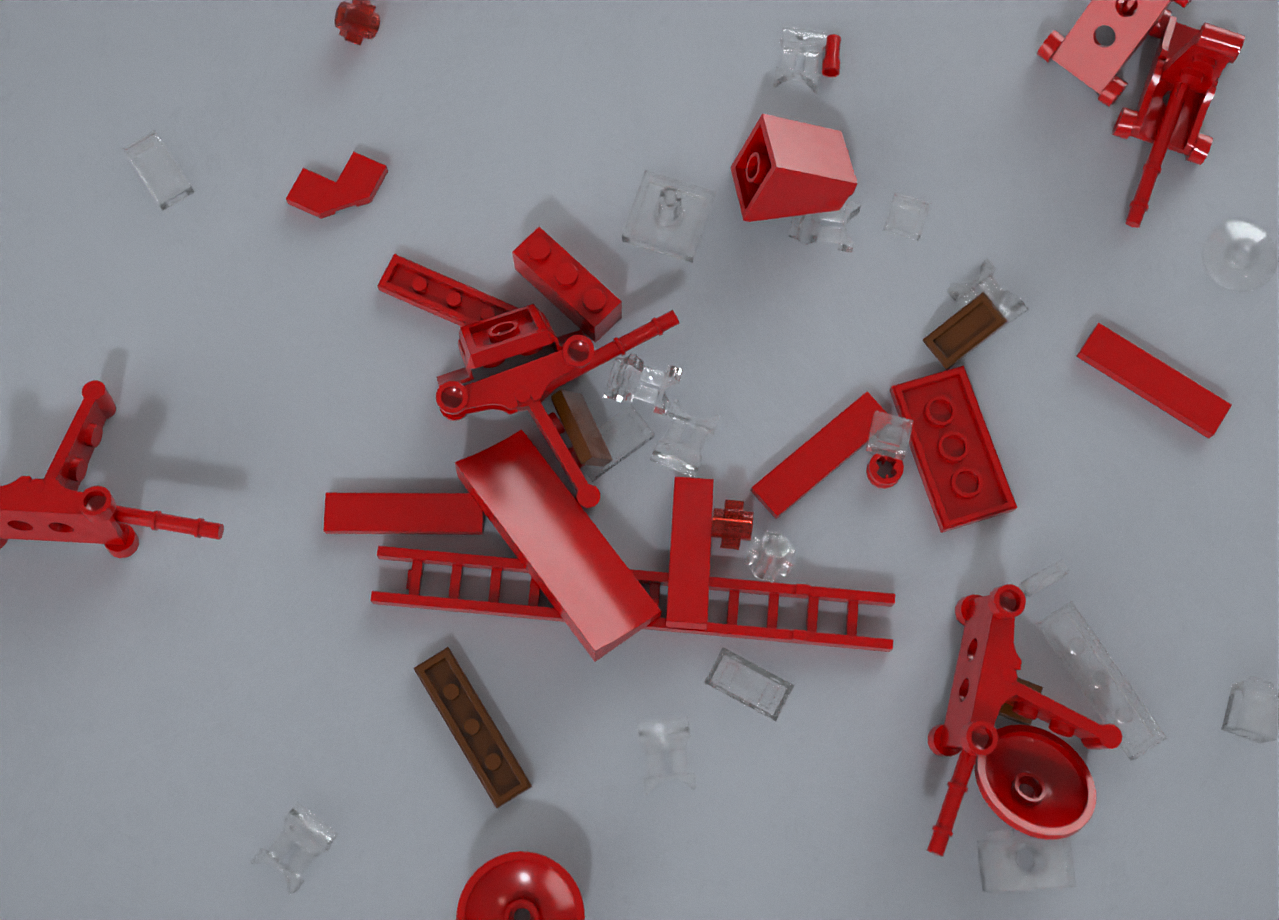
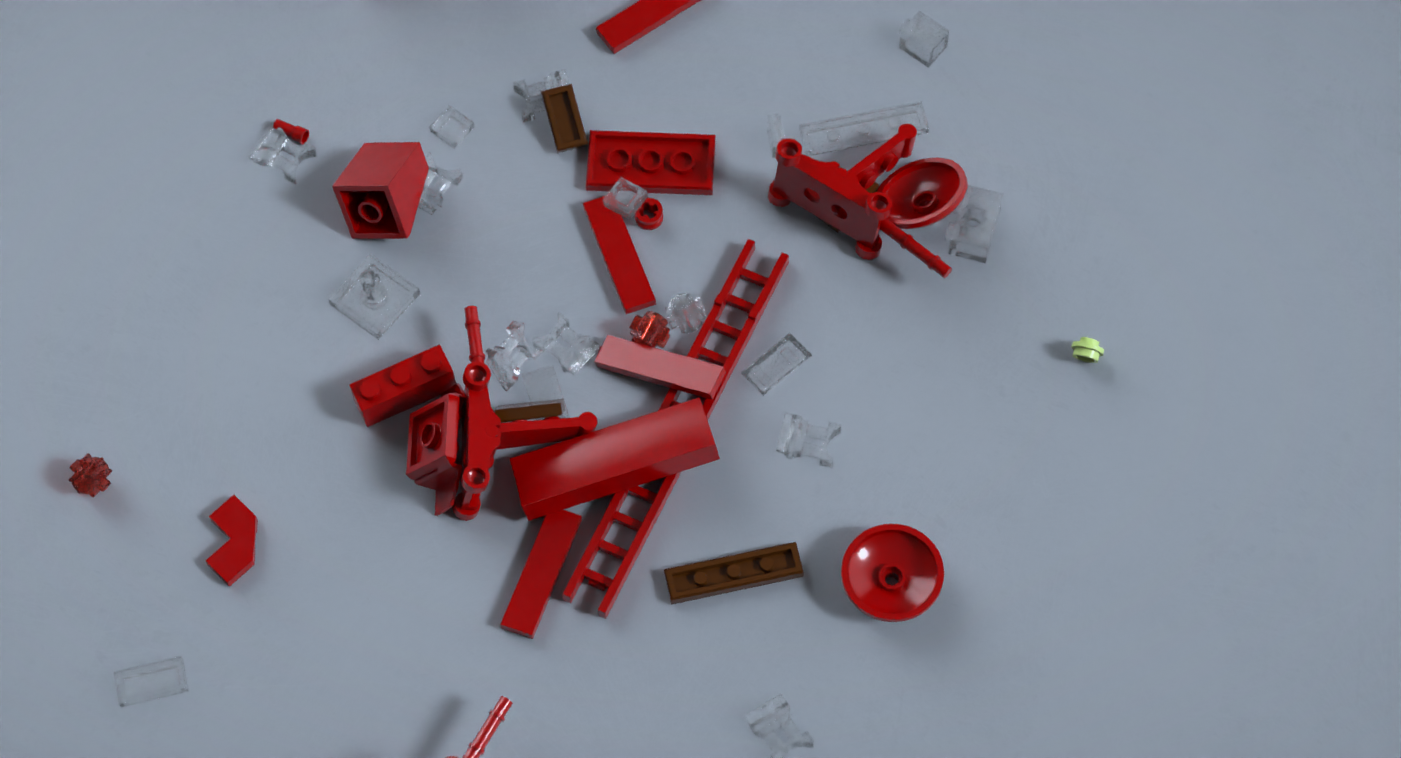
camera: 65 degrees left, 10 degrees down
red tile [377,254,518,327] -> none

